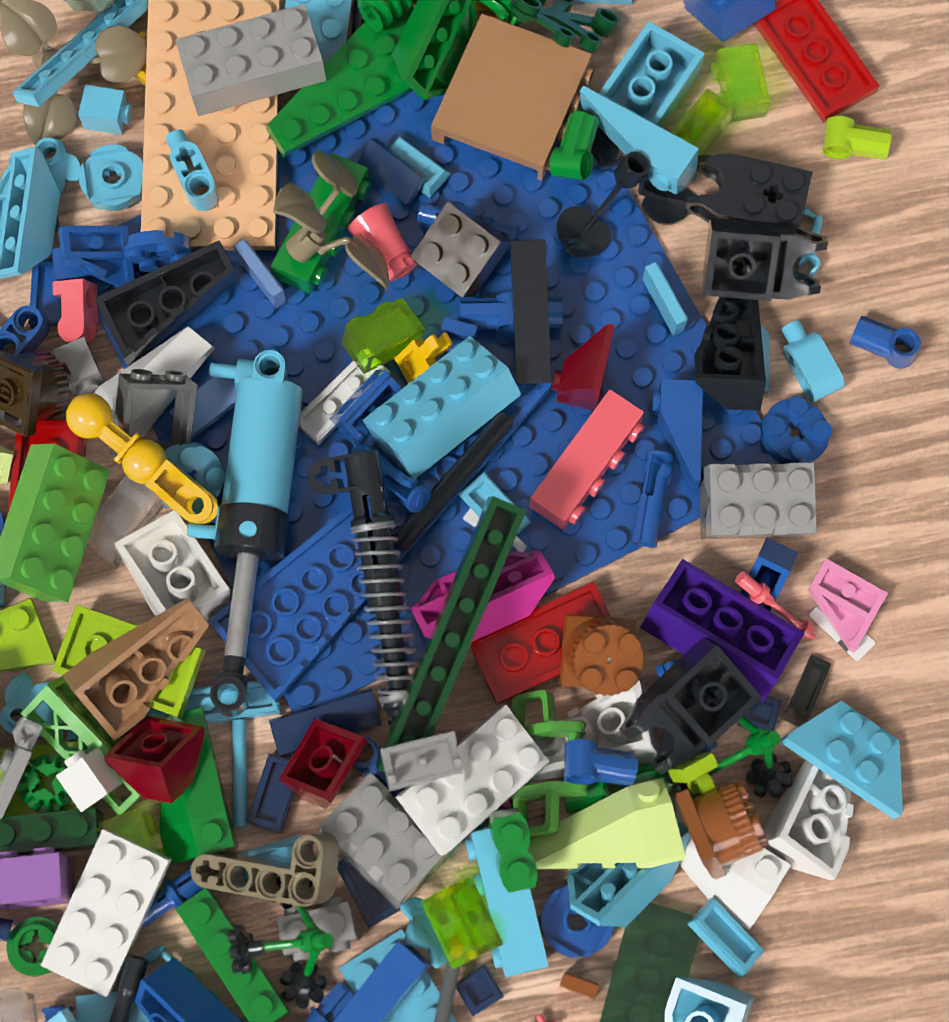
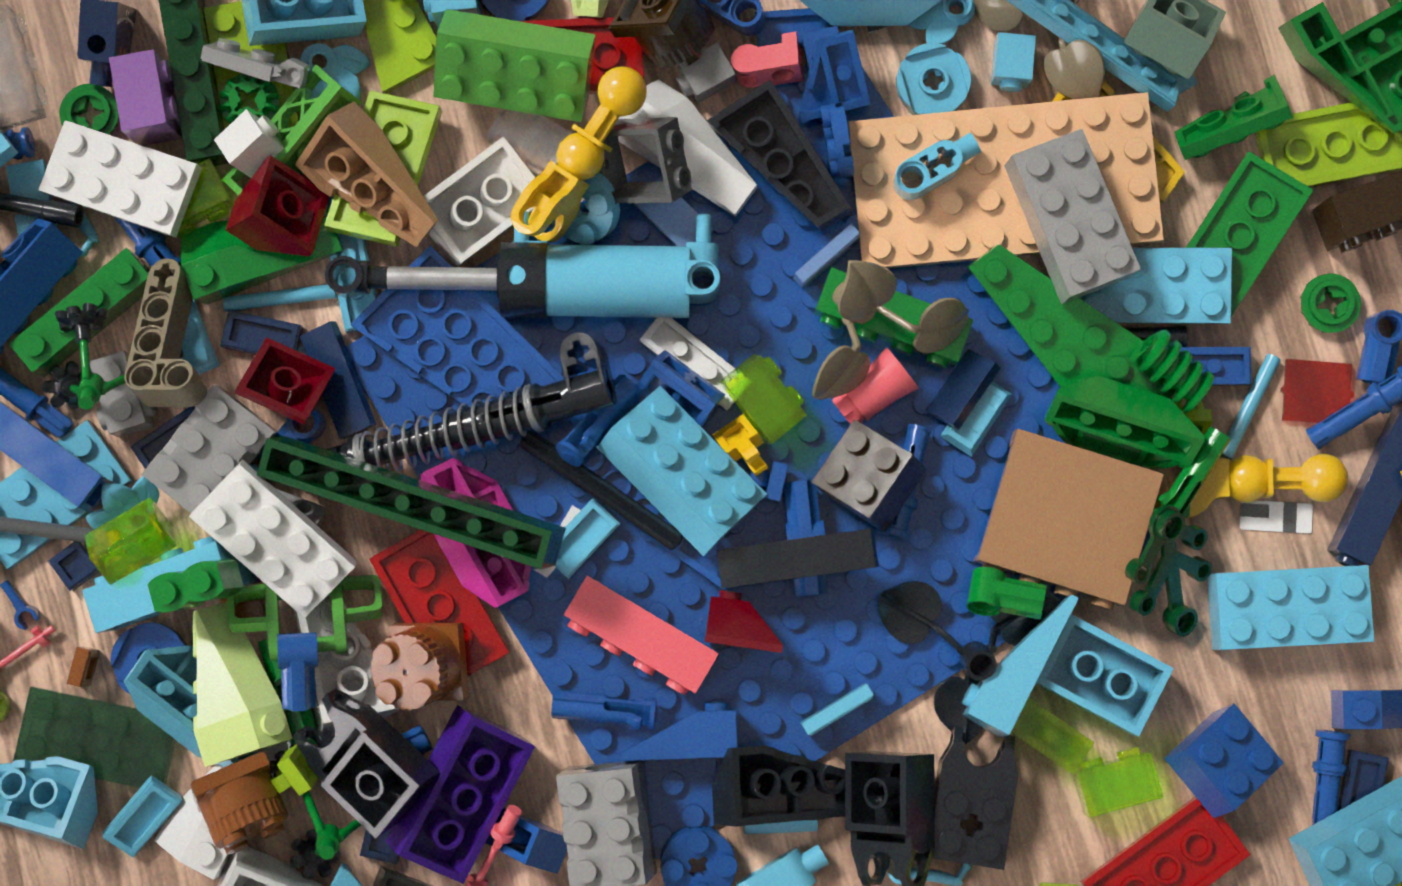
camera: 85 degrees right, 10 degrees up
light grey hinge [380,731,462,791] -> none

